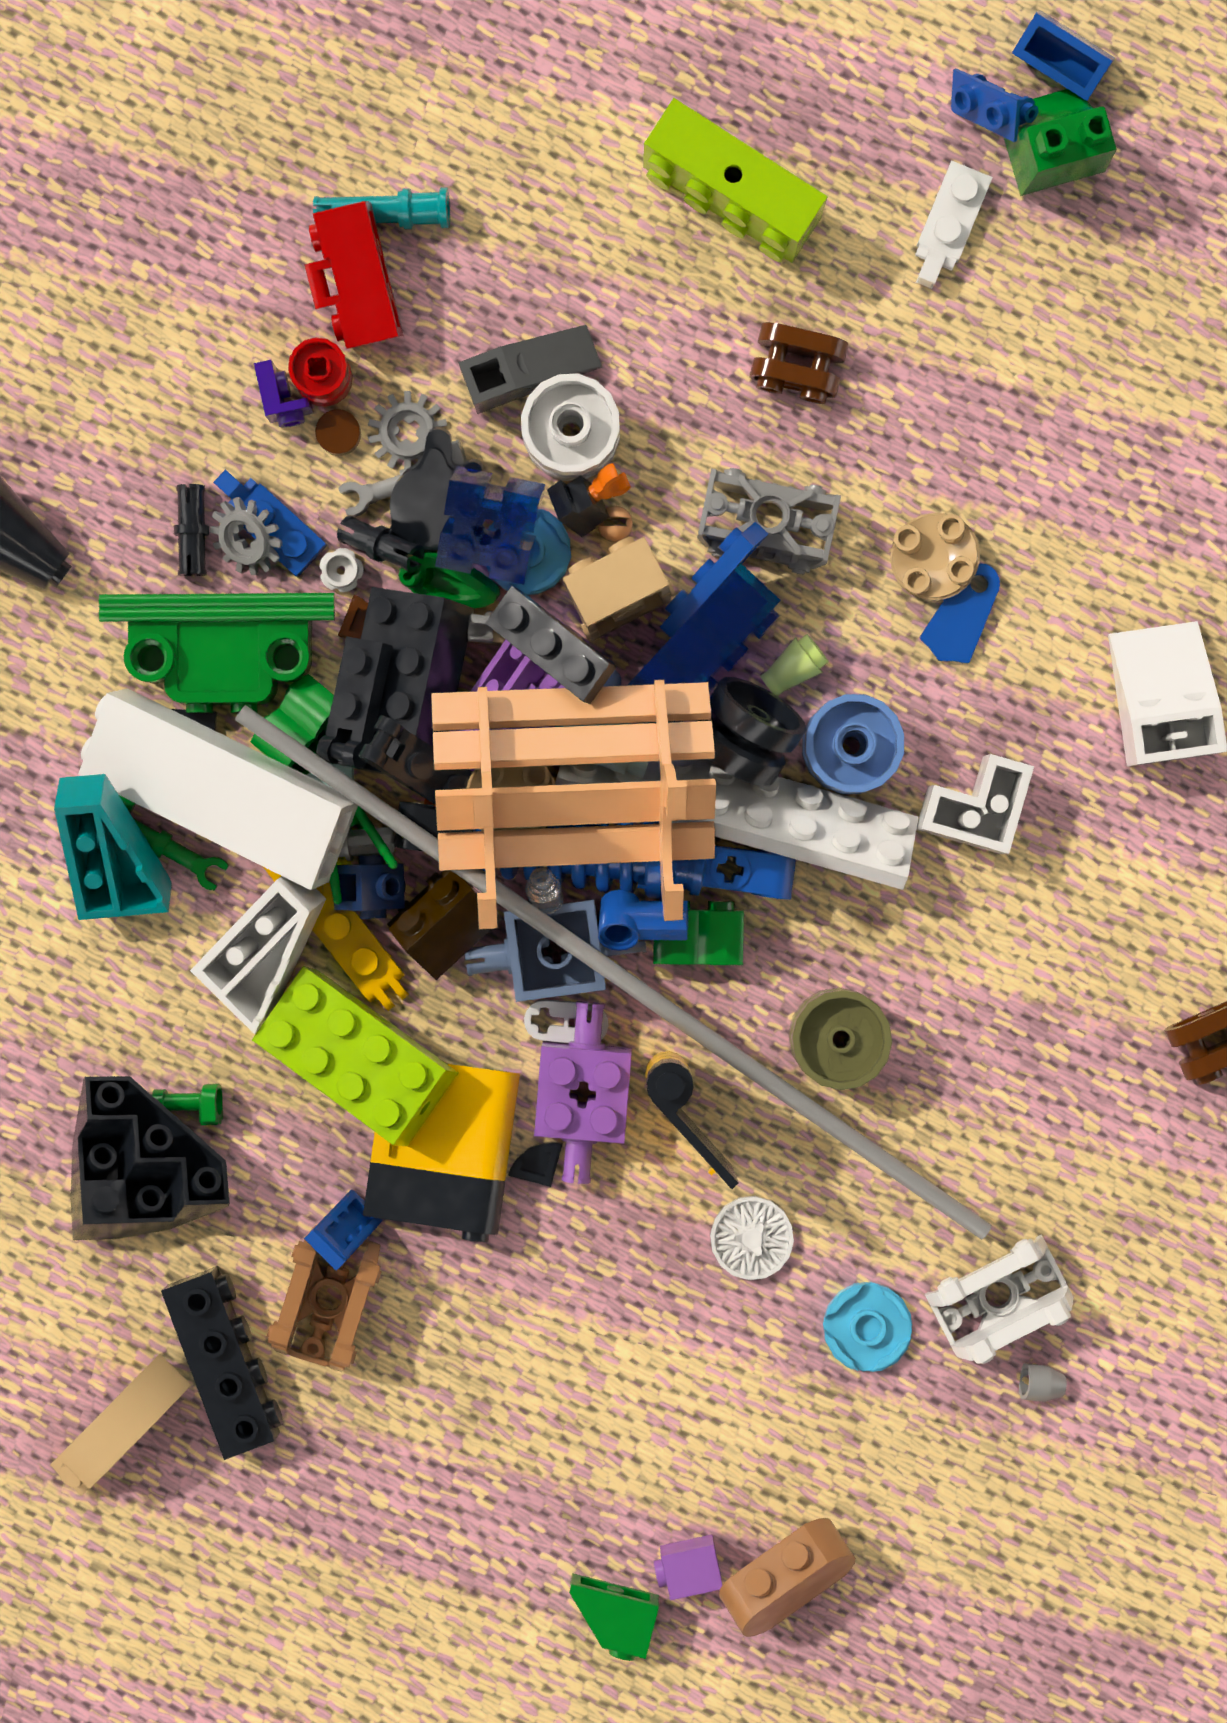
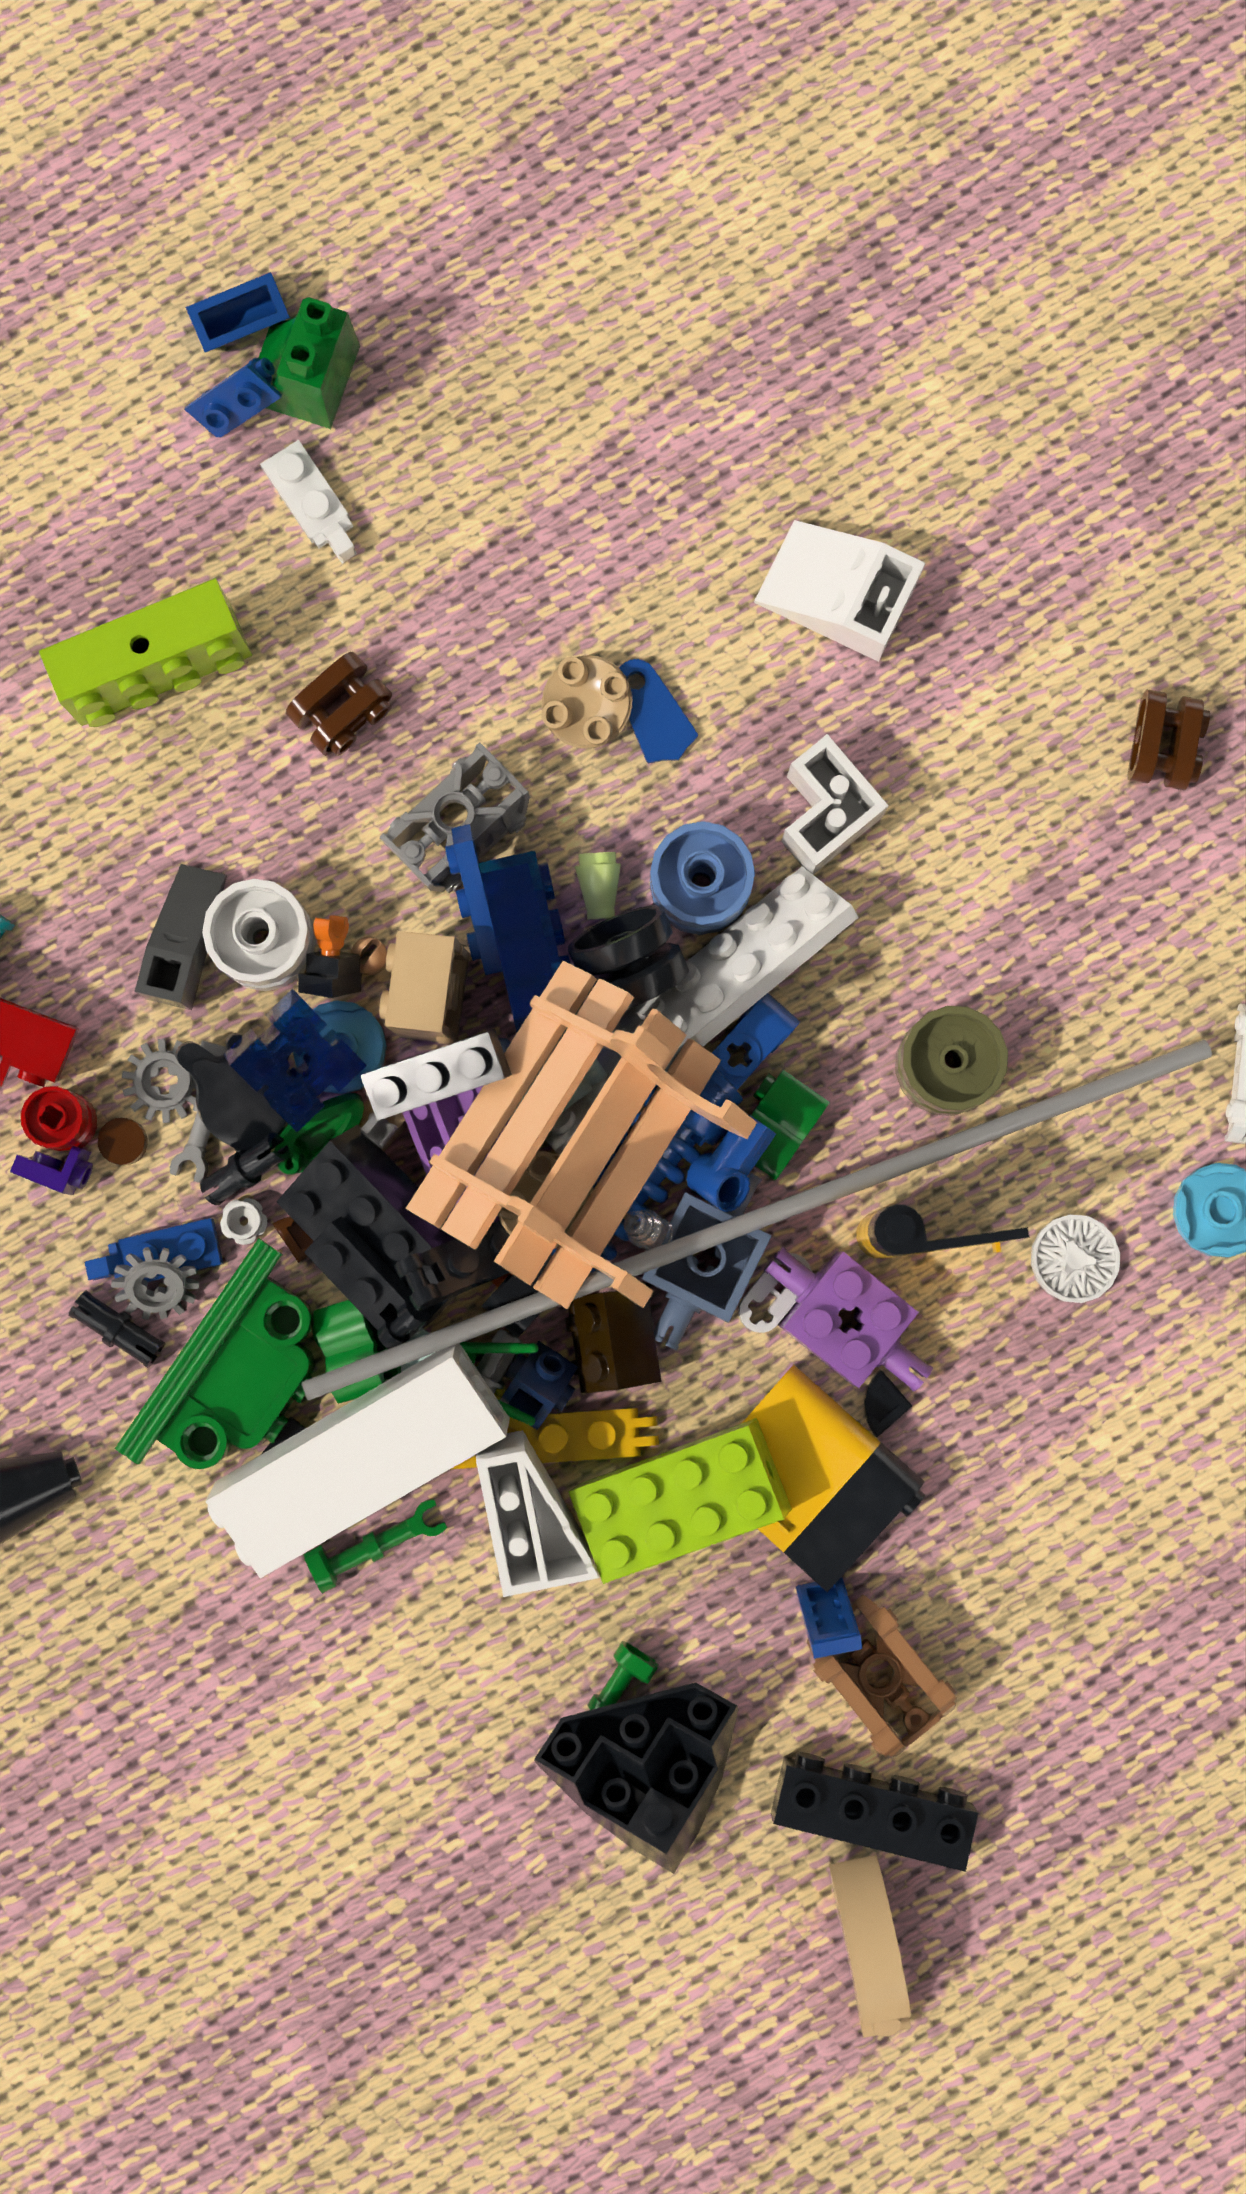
camera: 50 degrees left, 5 degrees down
teal wedge [54,774,172,920] -> none

